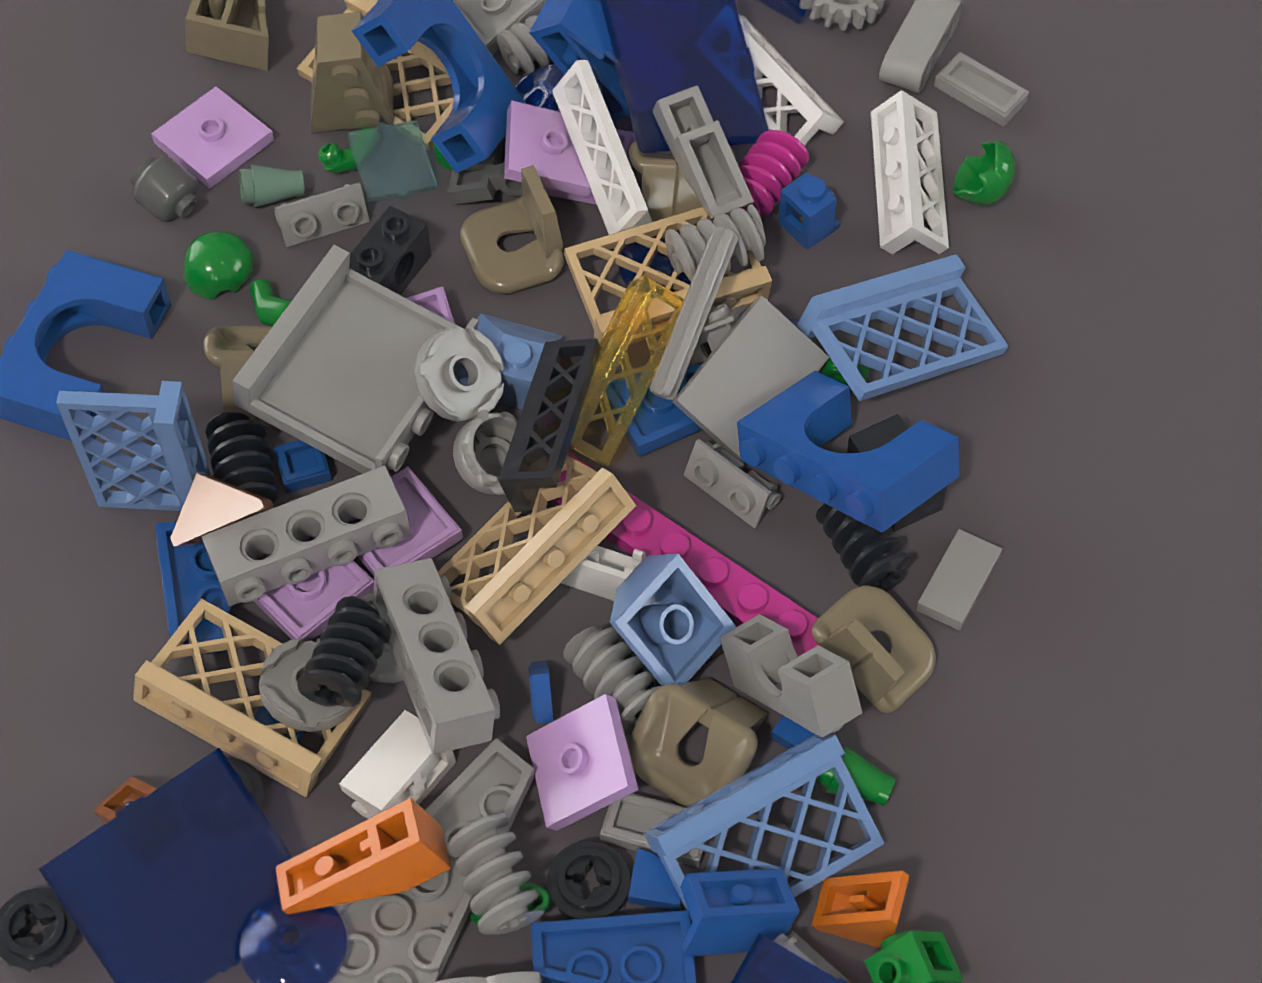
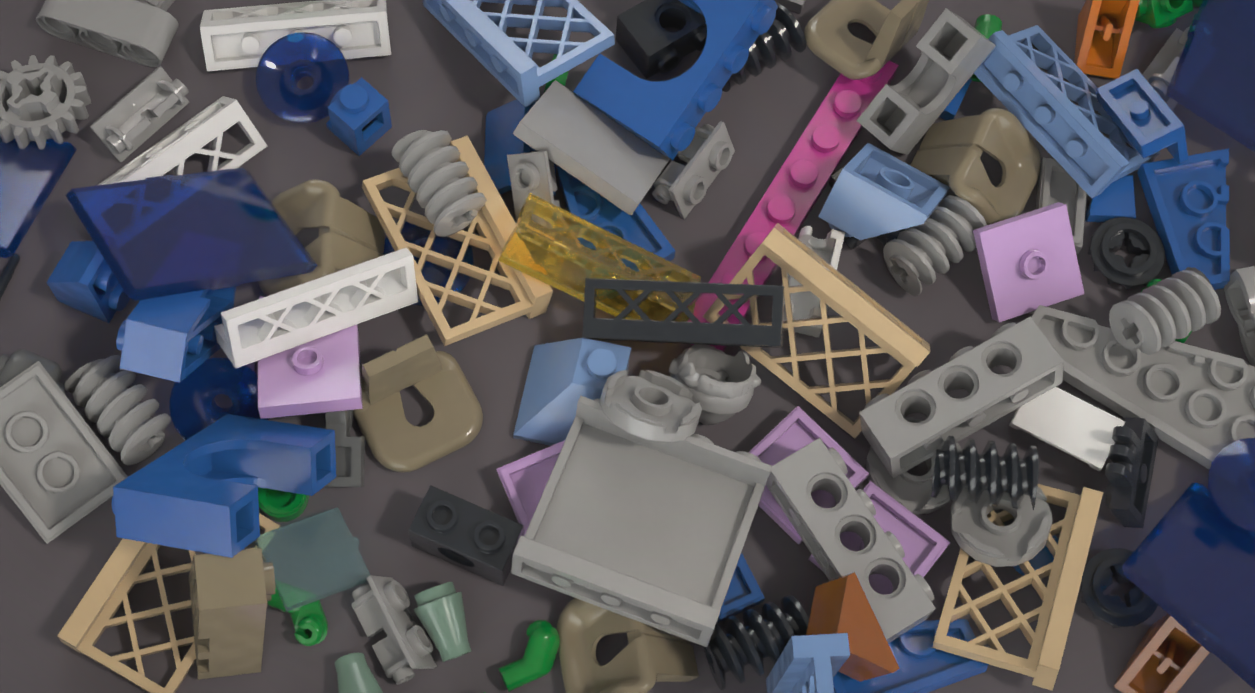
camera: 105 degrees left, 10 degrees up
orange slope [275,798,451,915] -> none
blue tile [528,661,554,724] -> none
light grey axle [650,226,738,400] -> none
light grey slope [652,85,754,220] -> none
dark pink piece [739,130,809,218] -> none
none -> light grey hinge [90,66,189,162]
none -> clear blue dish [256,32,350,123]
none -> sand green cone [413,581,472,662]
none -> black hinge [1105,417,1159,528]

